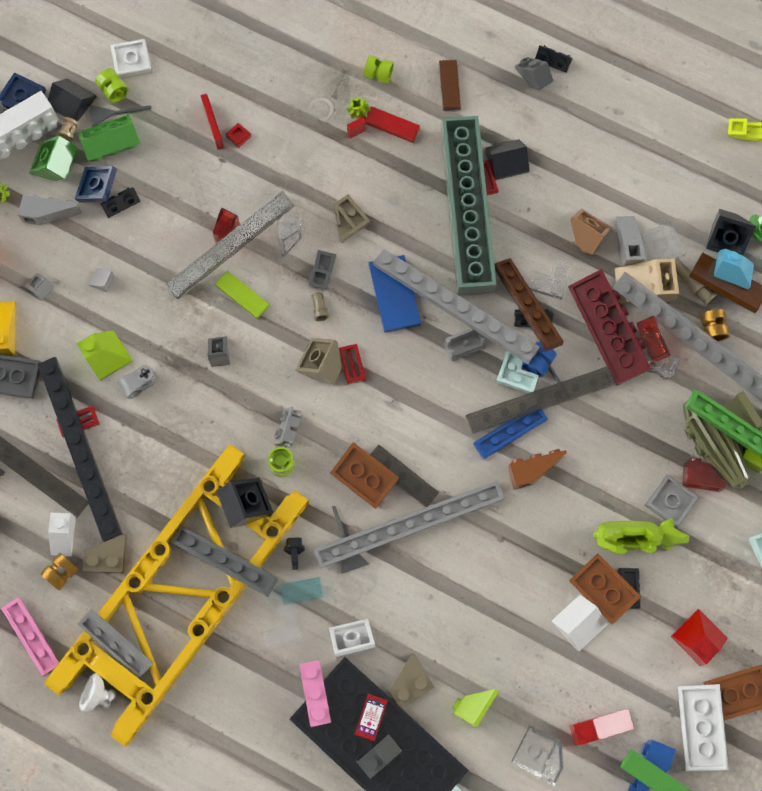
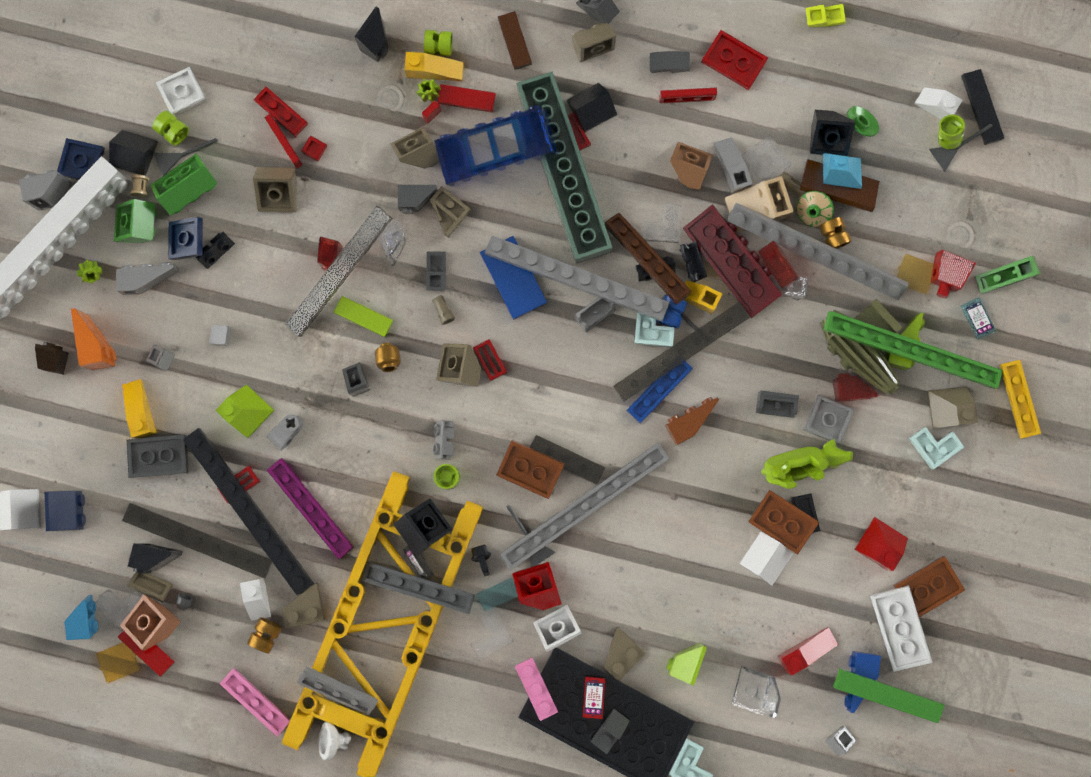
camera: 10 degrees left, 10 degrees up
none -> red tile [253,87,308,137]
none -> dark tan slope [253,167,297,212]
none -> magenta tile [267,458,354,560]
none -> black slope [354,6,389,62]
none -> pearl gold head [375,343,401,372]
none -> dark tan slope [390,127,441,169]
none -> dark grey slope [398,185,437,214]
none -> clear smoke tile [403,546,434,580]
none -> yellow slope [404,52,464,81]
none -> clear blue window [434,105,557,187]
none -> red slope [512,562,562,610]
none -> dark tan slope [572,23,616,62]
none -> dark grey slope [650,51,690,73]
none -> red tile [659,87,717,104]
none -> black hinge [679,241,708,282]
none -> yellow slope [684,281,722,315]
none -> red tile [701,30,768,91]
none -> dark grey hinge [756,390,799,418]
none -> tan dish [796,191,834,227]

